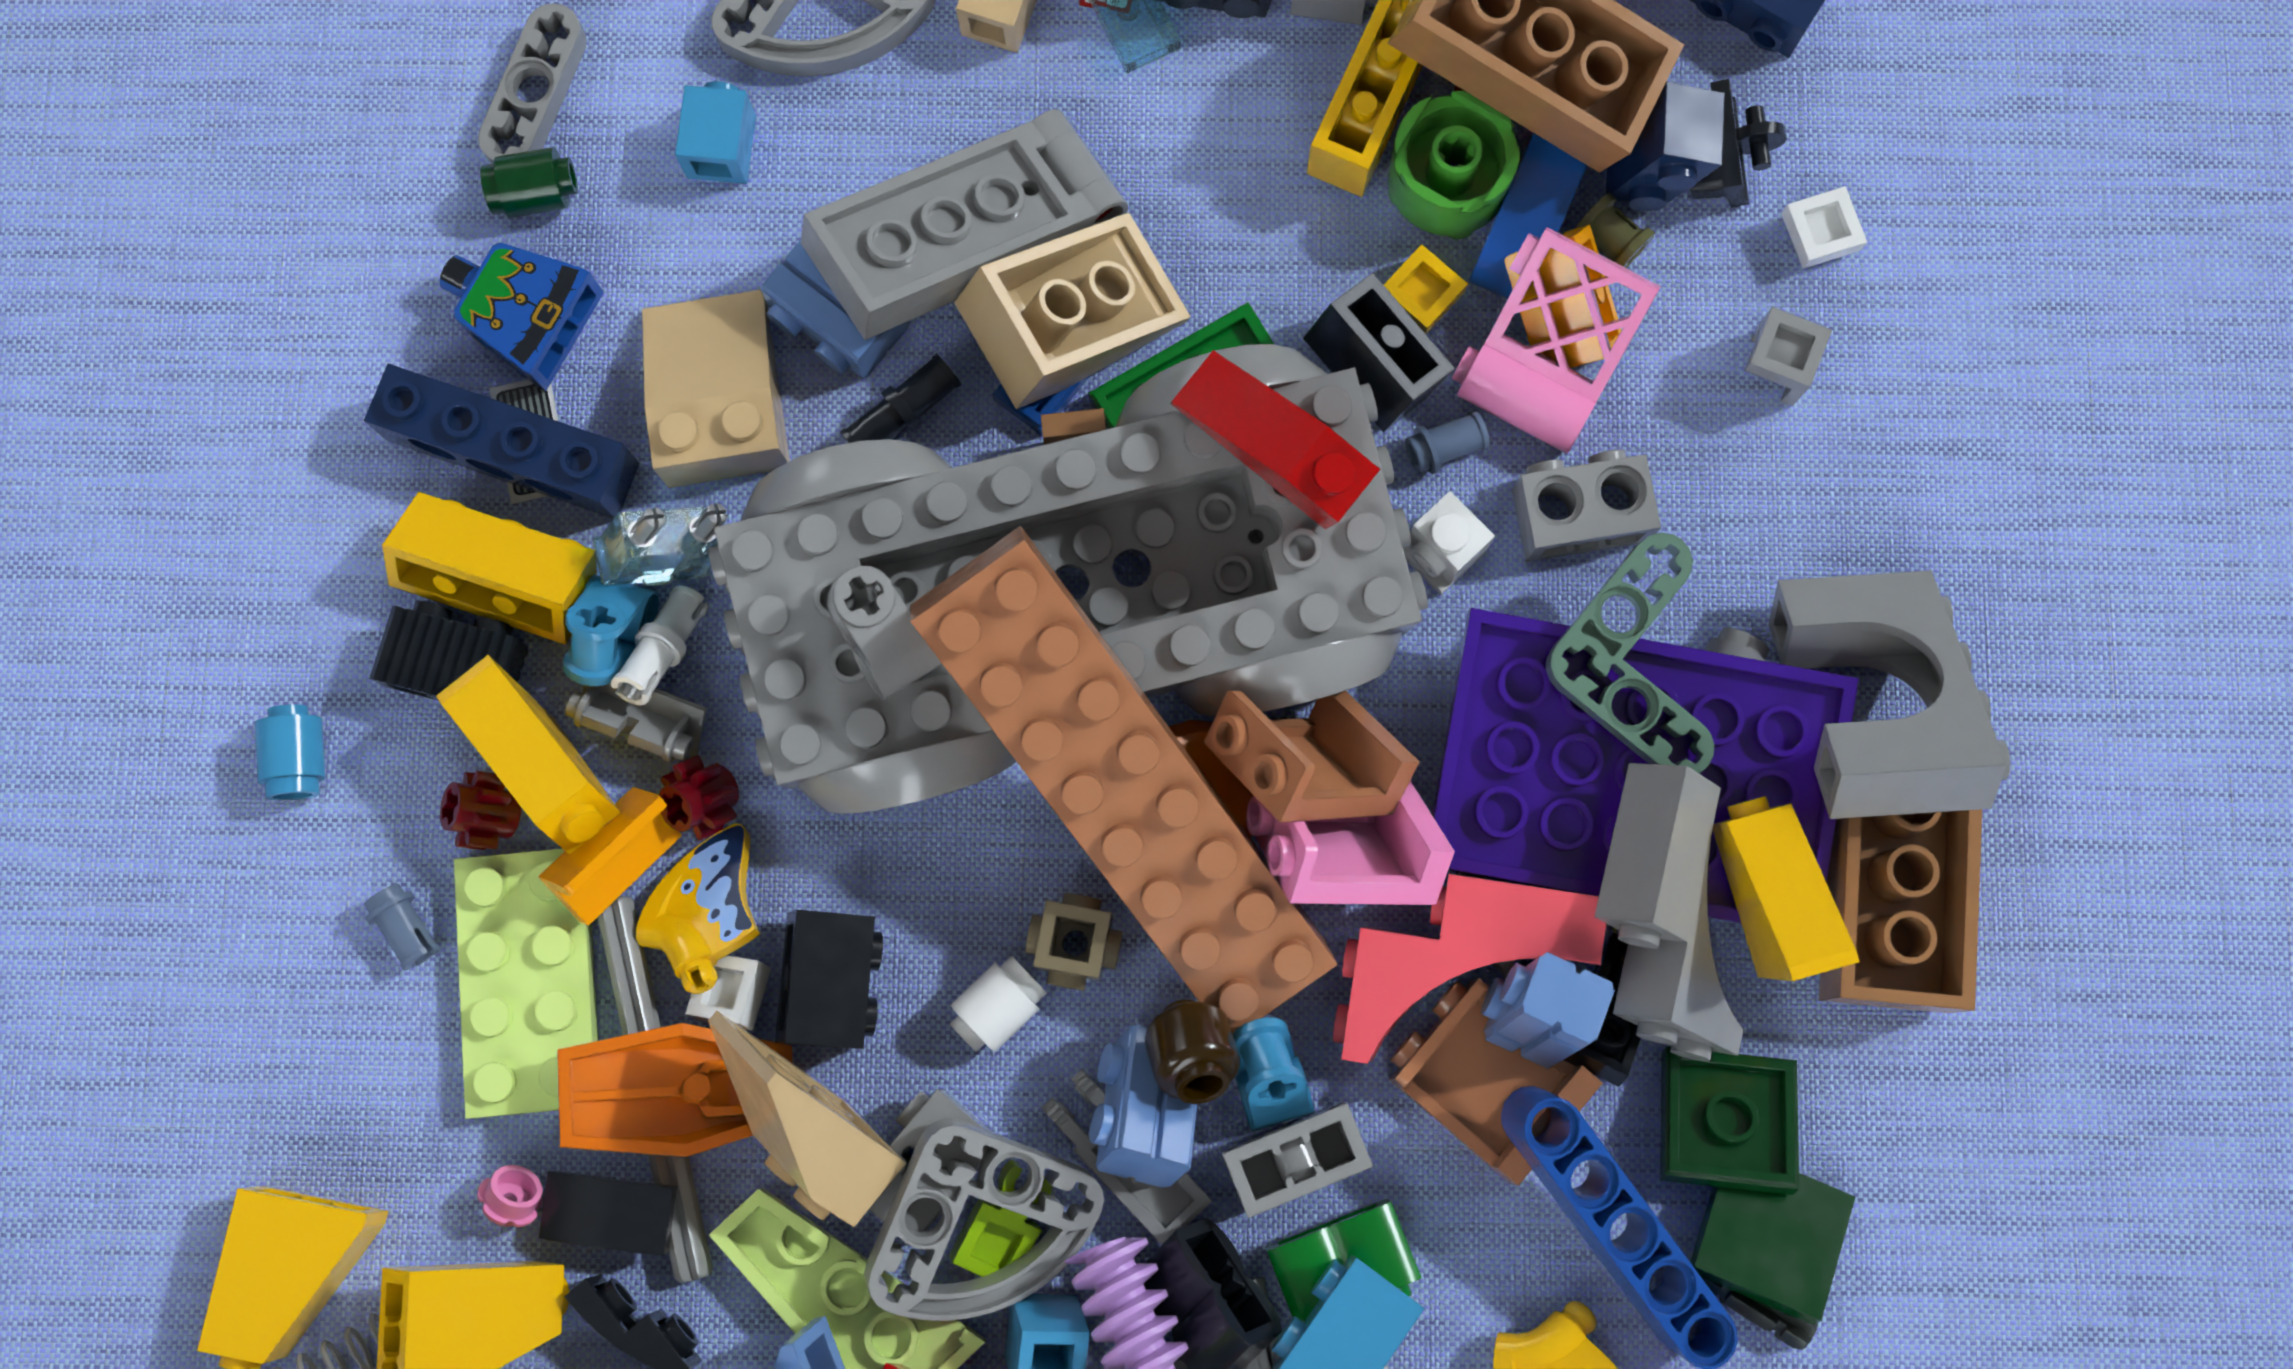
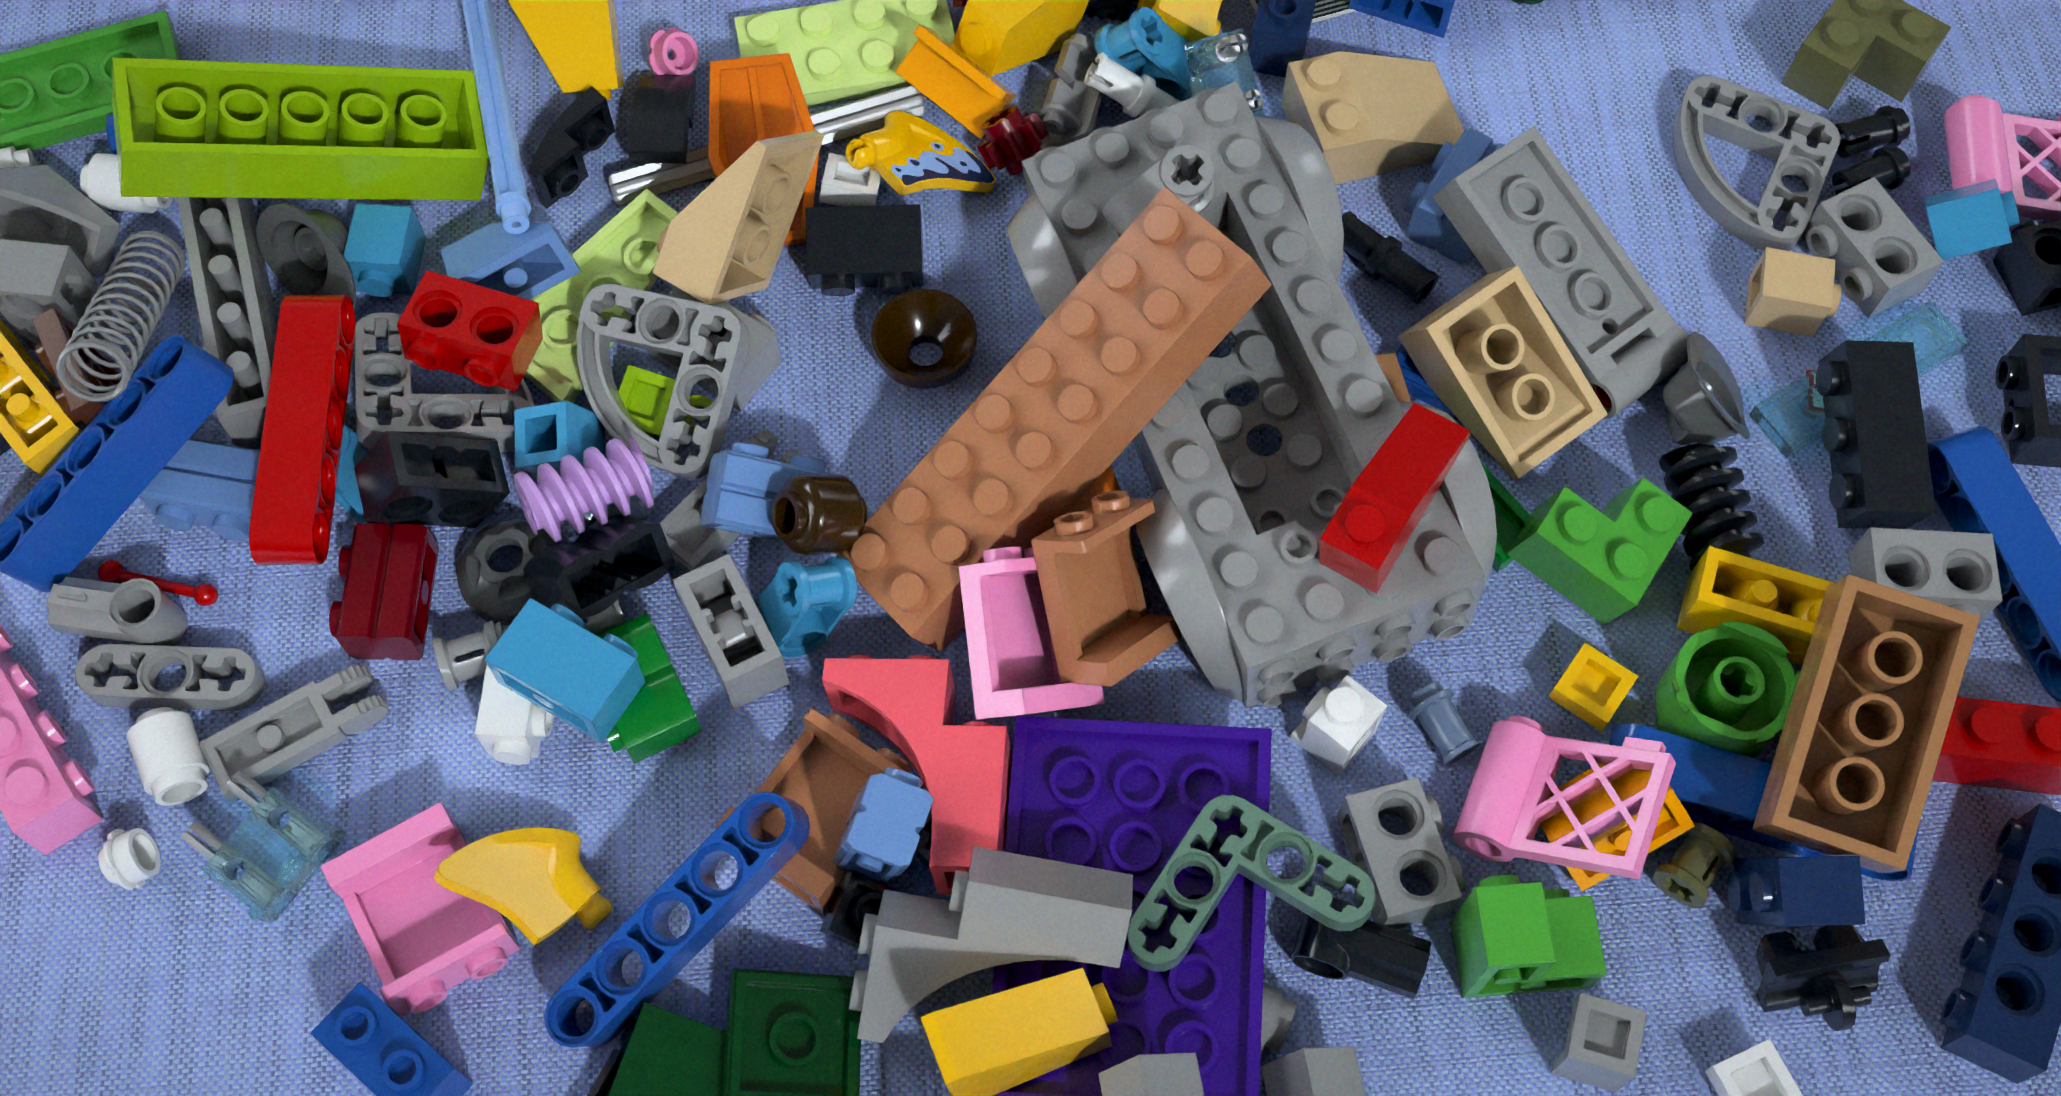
camera: 80 degrees right, 15 degrees down
dark azure brick [675,81,756,184] -> none
white brick [950,955,1047,1052] -> none
dark tan brick [1025,893,1123,991] -> none
black brick [1303,273,1455,432] -> none
none -> dark brown piece [871,289,977,389]
none -> black piece [1290,897,1432,999]
none -> bright green brick [1450,875,1607,998]
none -> bright green brick [1506,477,1692,625]
none -> black piece [1659,443,1765,571]
none -> dark grey piece [1662,332,1751,446]

